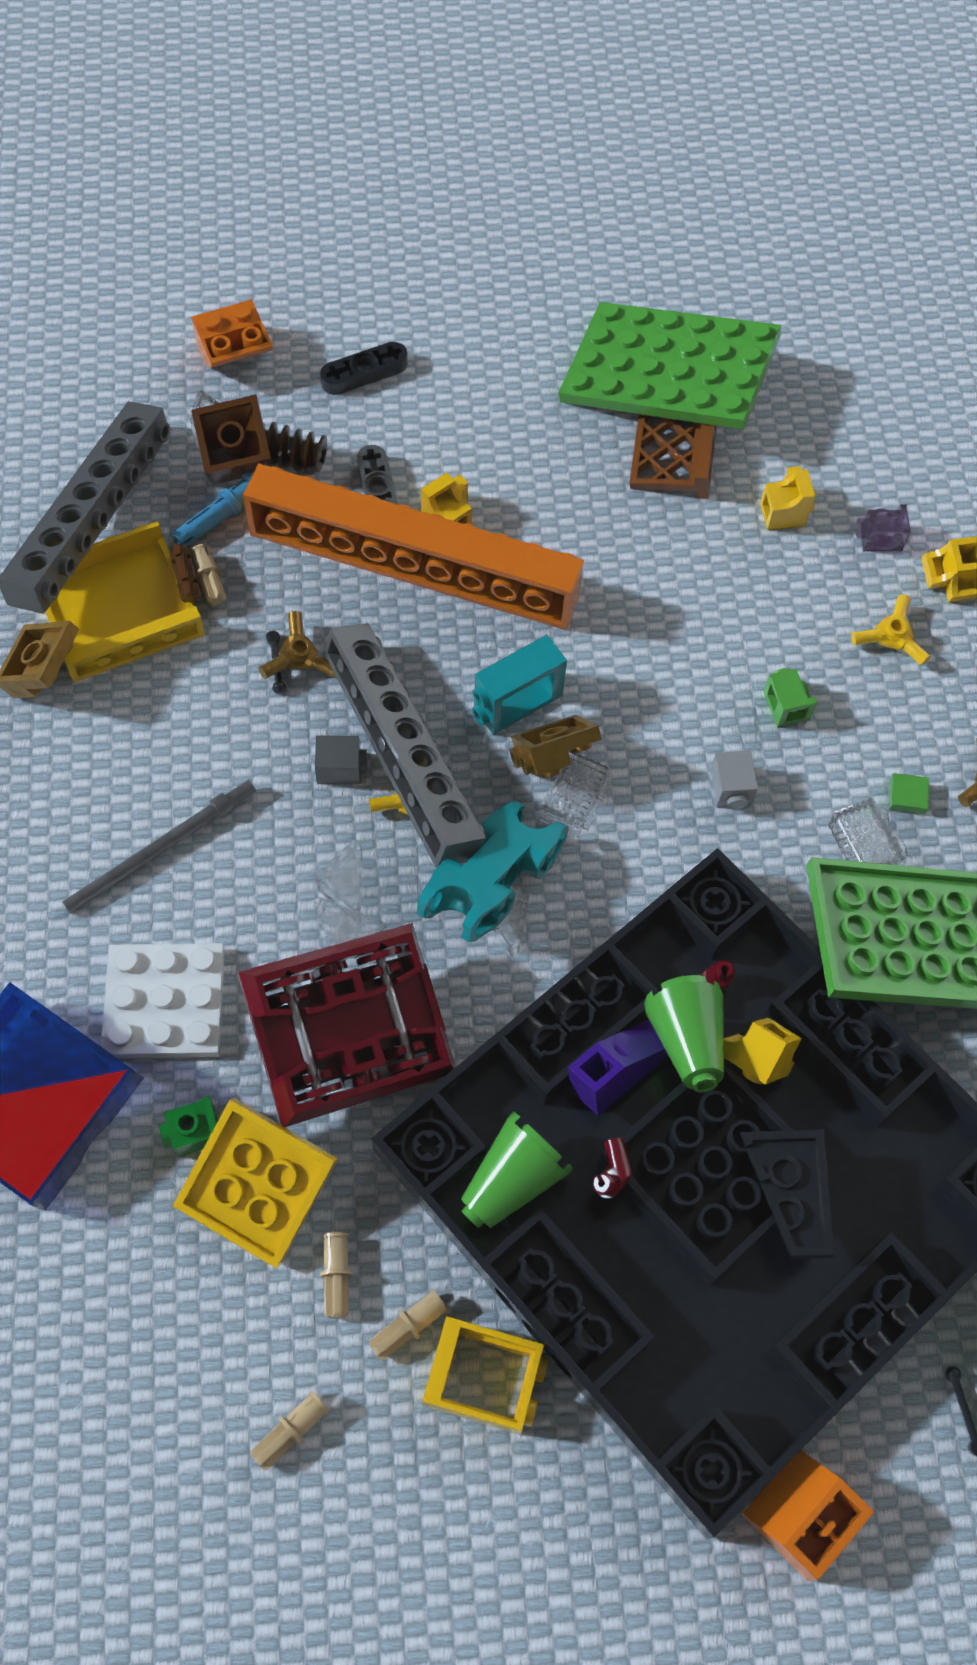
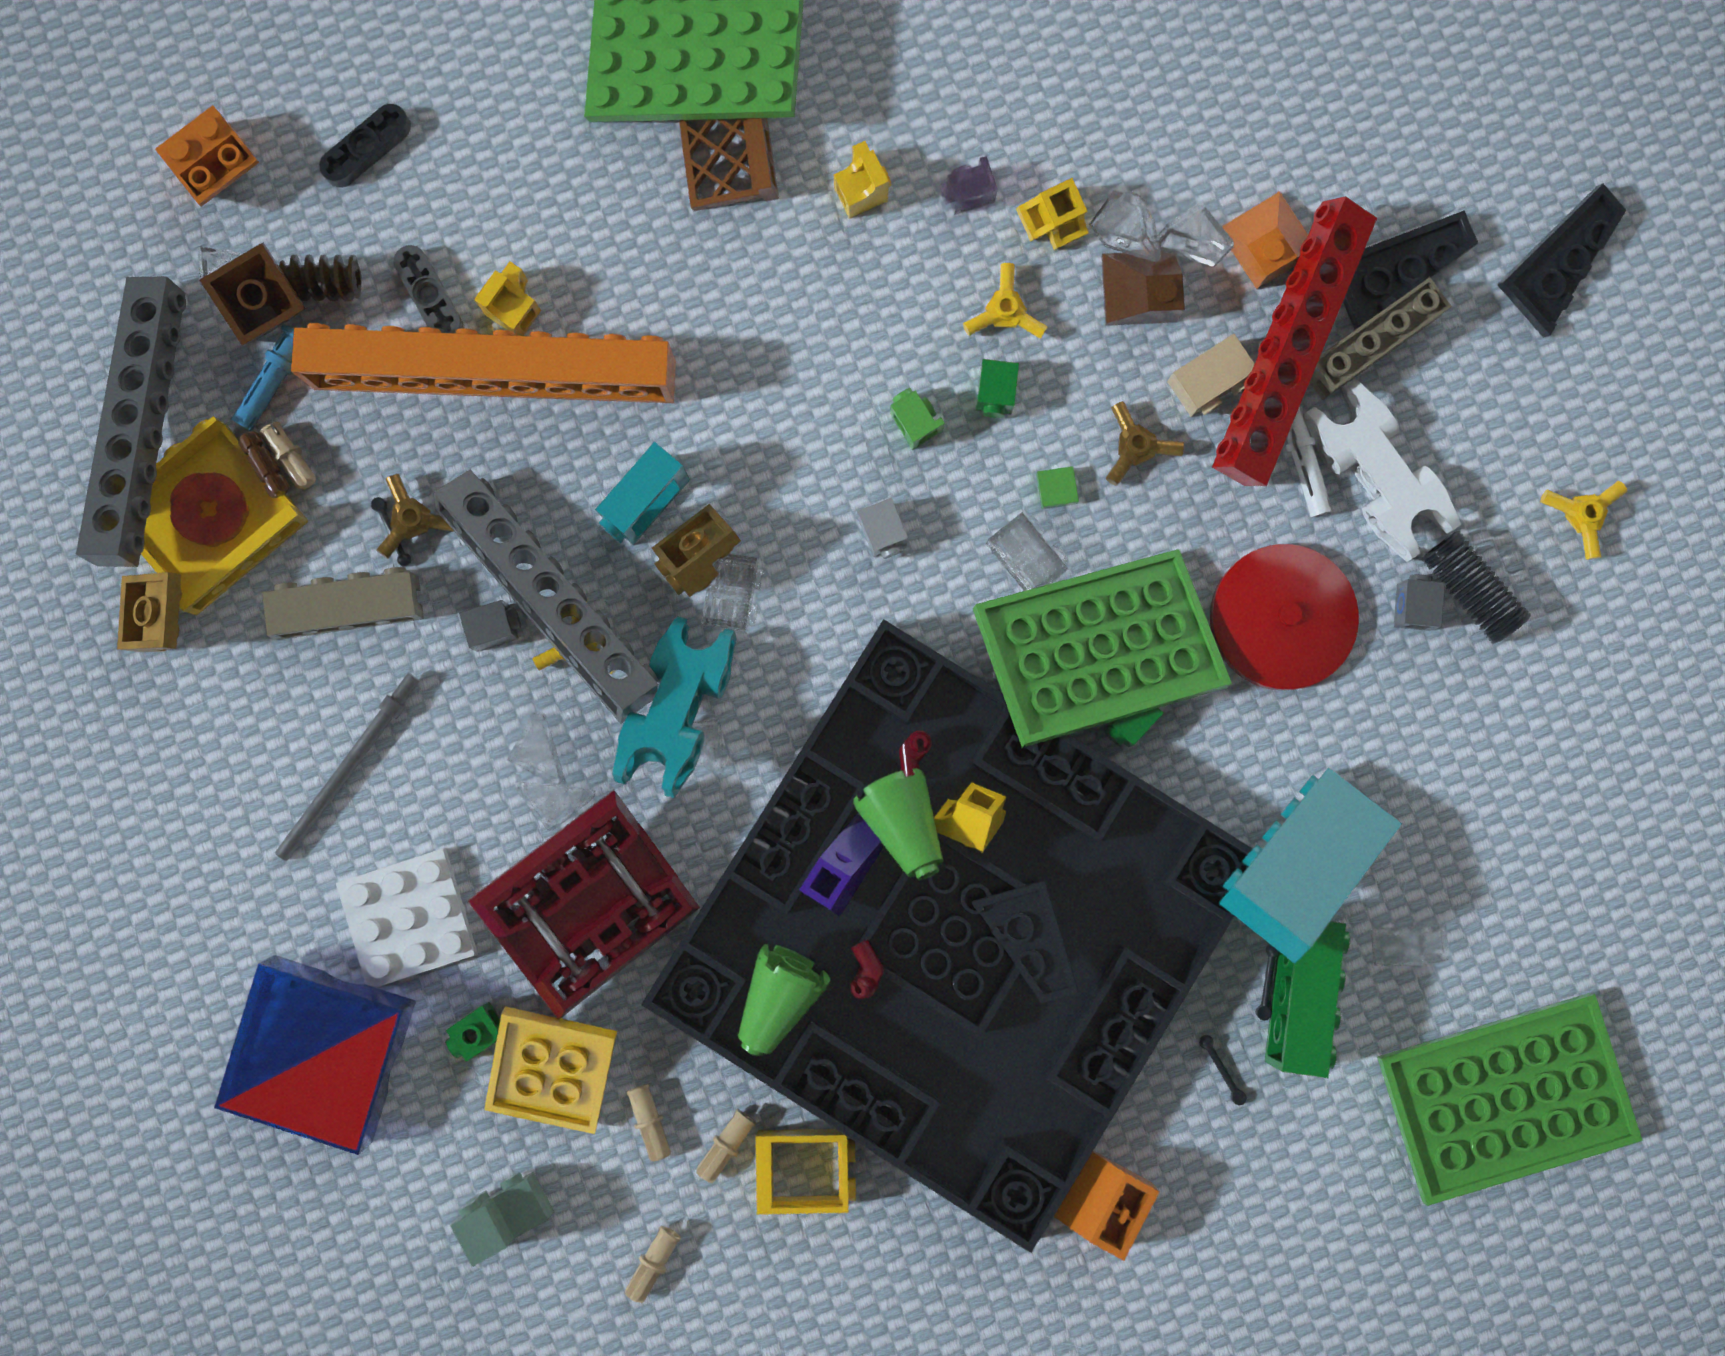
camera: 15 degrees left, 20 degrees up
none -> clear red plate [169,472,250,547]
none -> dark tan brick [262,567,424,640]
none -> sand green brick [450,1172,555,1267]
none -> green brick [975,359,1019,418]
none -> green brick [1104,708,1164,747]

